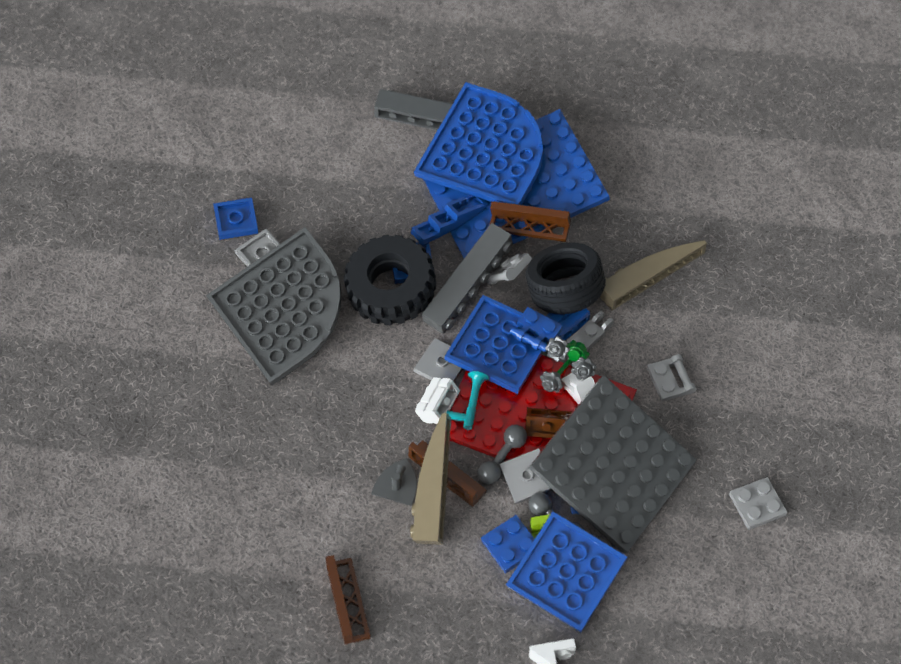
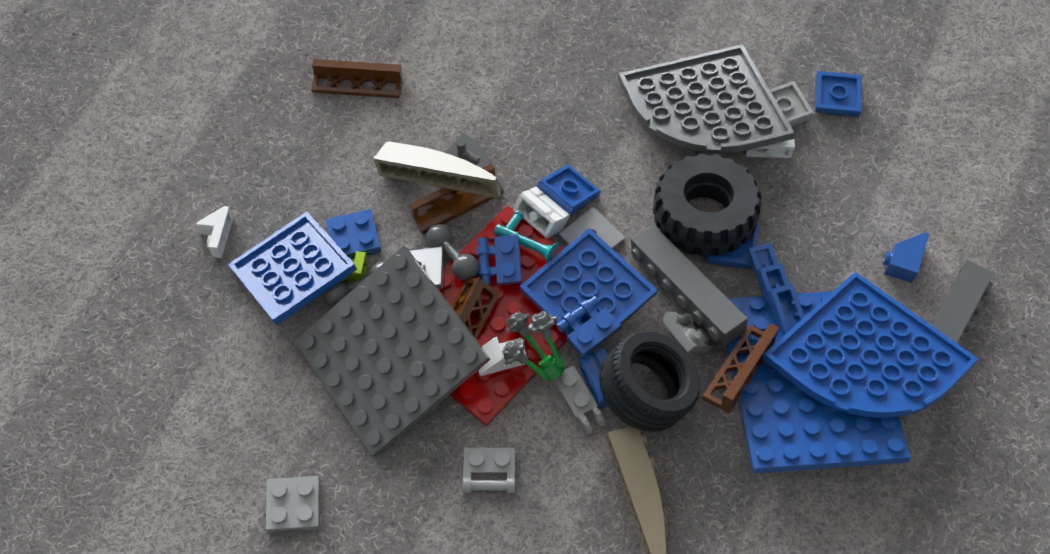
camera: 110 degrees right, 5 degrees up
none -> blue plate [476,234,522,286]
none -> blue plate [537,164,601,215]
none -> blue slope [883,232,929,283]

